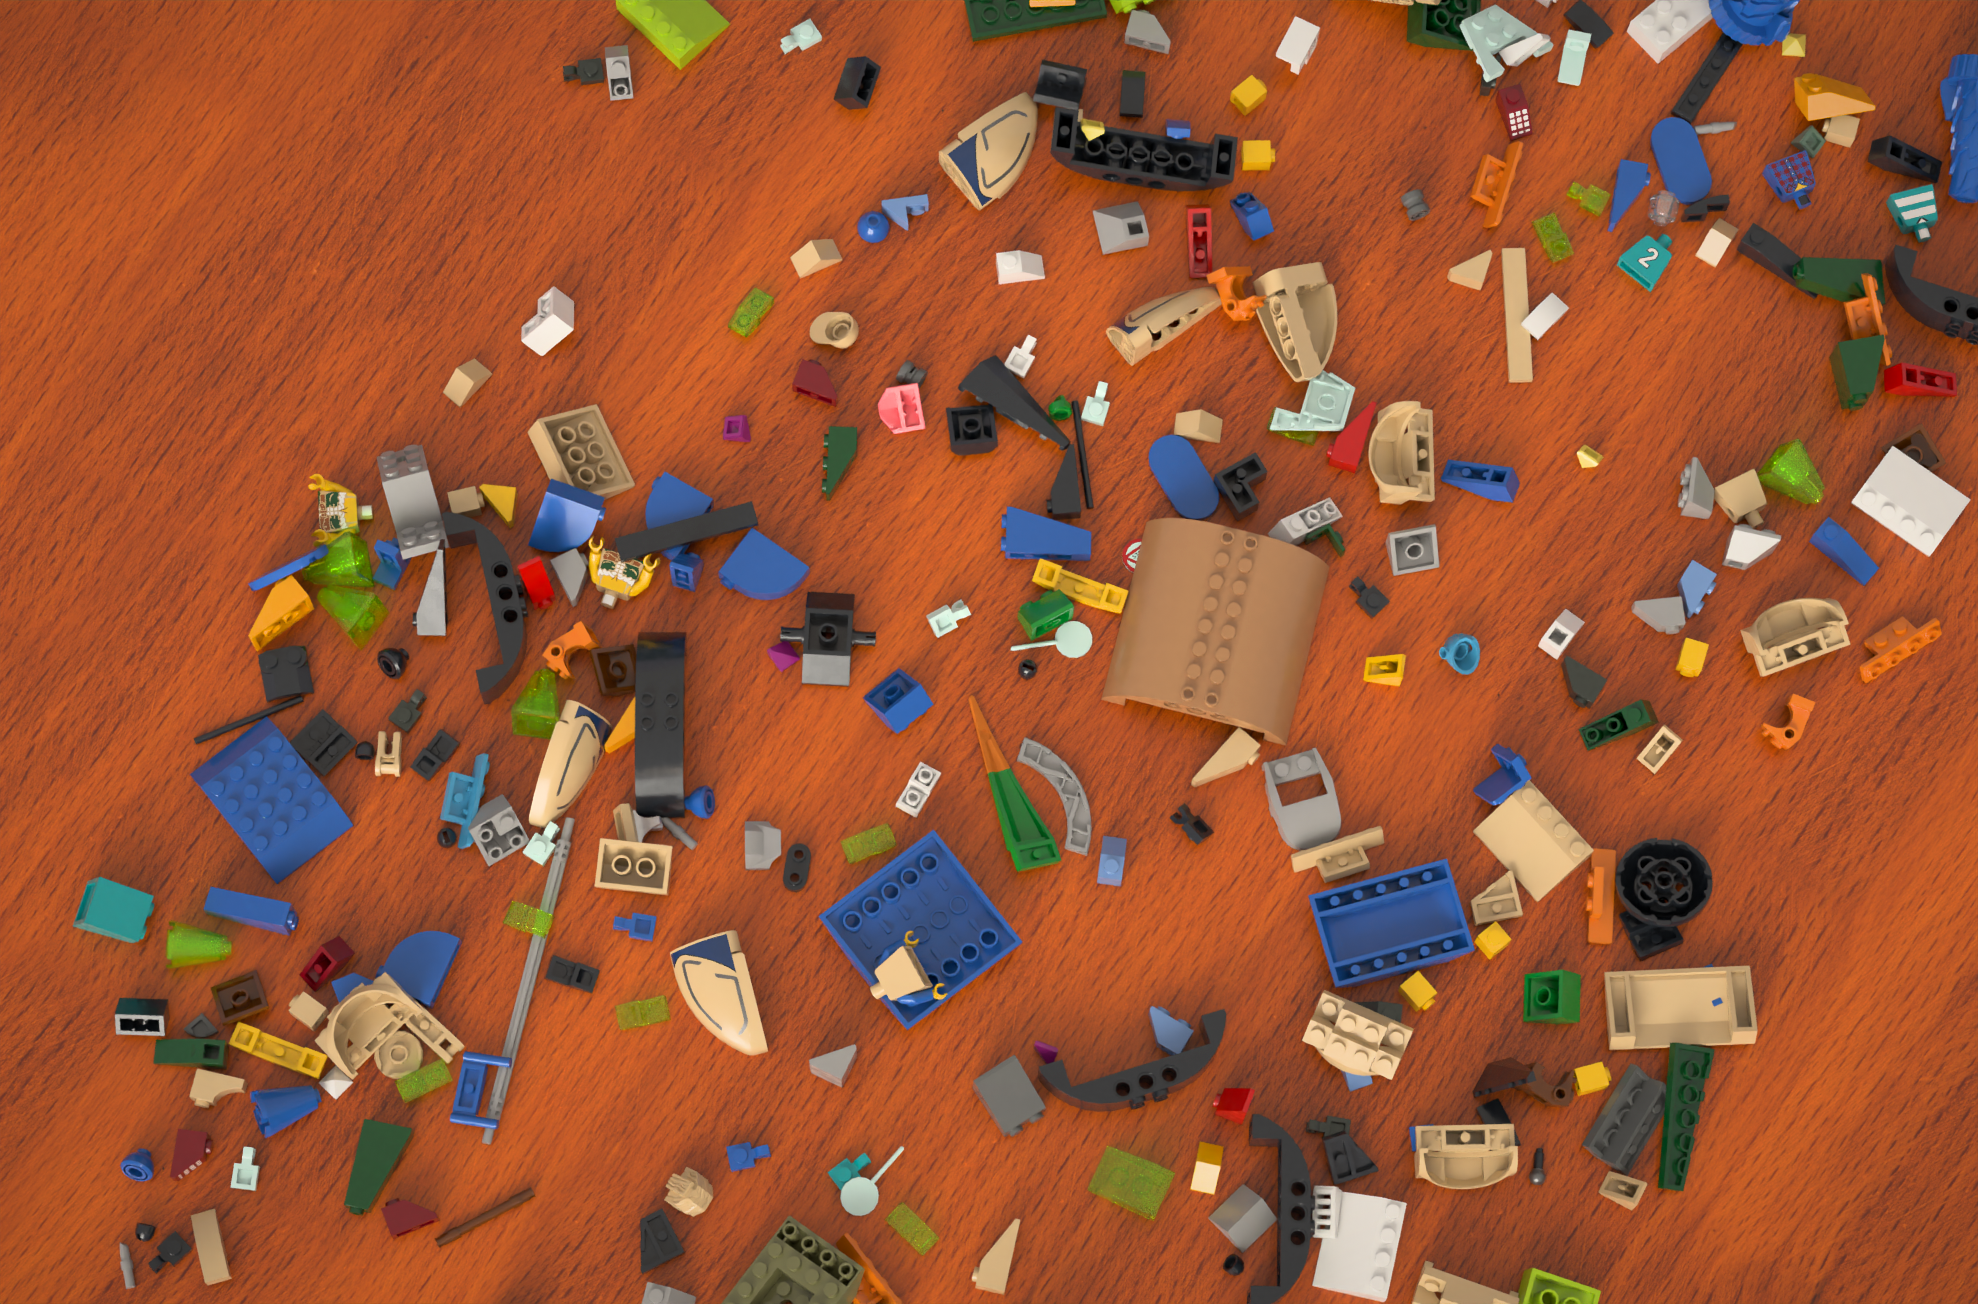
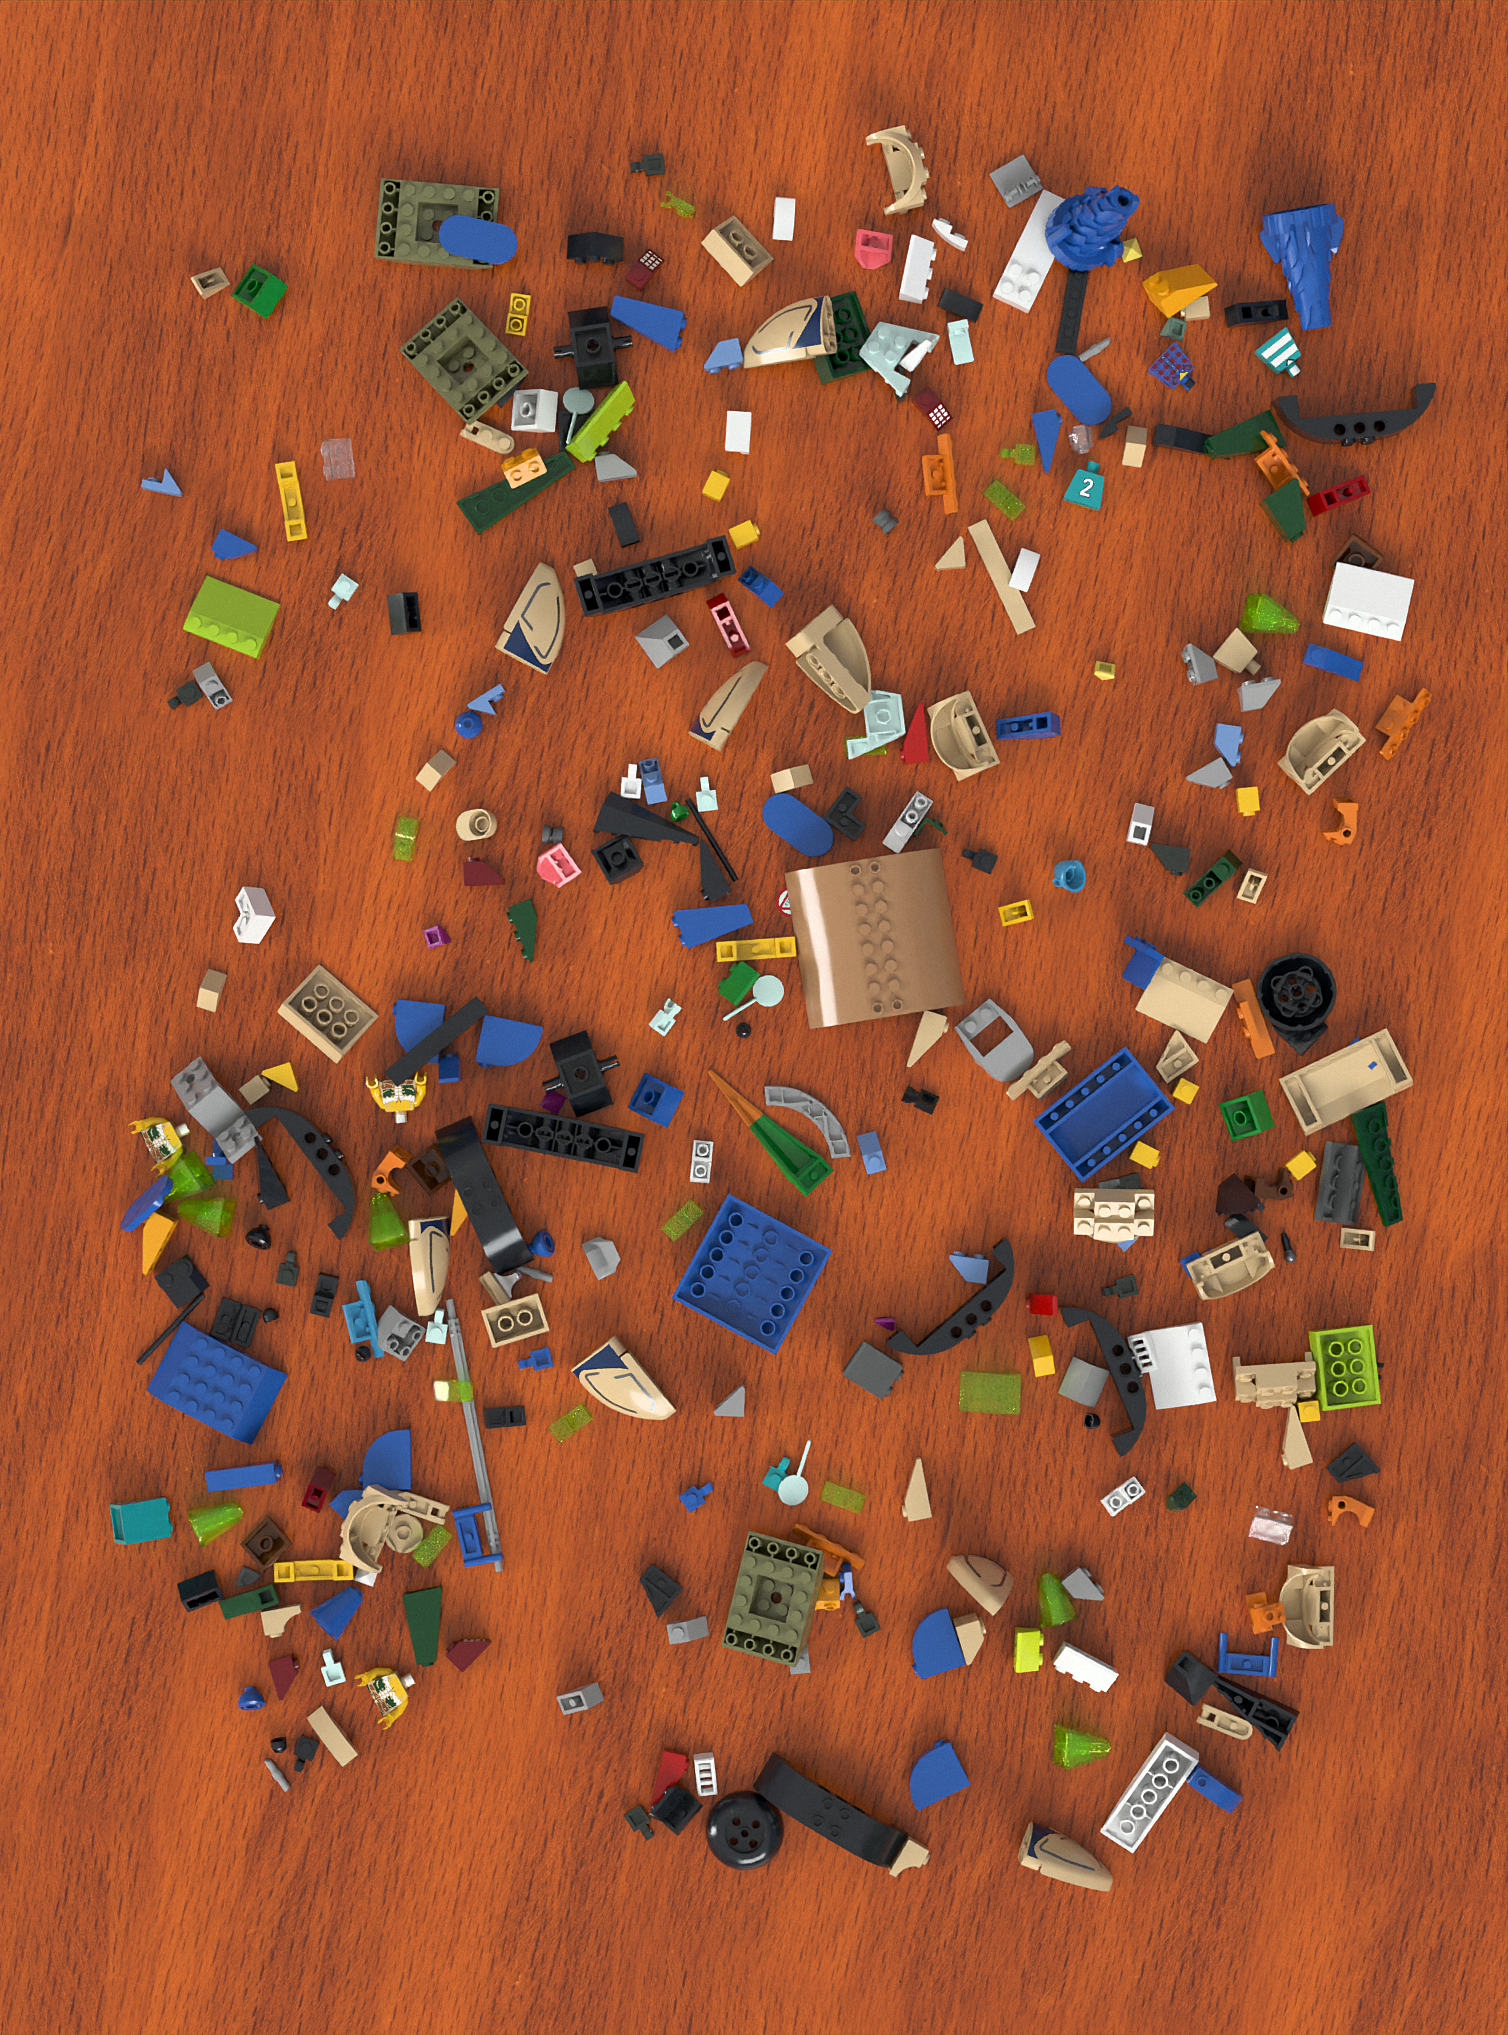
camera: 10 degrees left, 15 degrees up
tan brick [288,991,329,1032] -> none
tan piece [375,731,402,777] -> none
reddish brown piece [435,1187,536,1248] -> none
red slope [517,556,556,610] -> none
blue brick [528,479,606,552] -> none
light grey slope [550,548,589,607] -> none
tan hair [664,1167,713,1217] -> none
black plate [783,844,811,892] -> none
tan torso [870,931,948,1005] -> none
white slope [996,250,1045,284] -> none
black bracket [1033,59,1087,111] -> none
light yellow slope [1080,119,1105,141] -> none
blue slope [1165,119,1191,139] -> none
orange tile [1206,266,1267,321] -> none
black wing [1322,1131,1379,1185] -> none
light grey slope [1385,524,1439,576] -> none
none -> torso [355,1667,416,1730]
none -> black slope [481,1103,645,1173]
none -> medium blue slope [639,757,667,805]

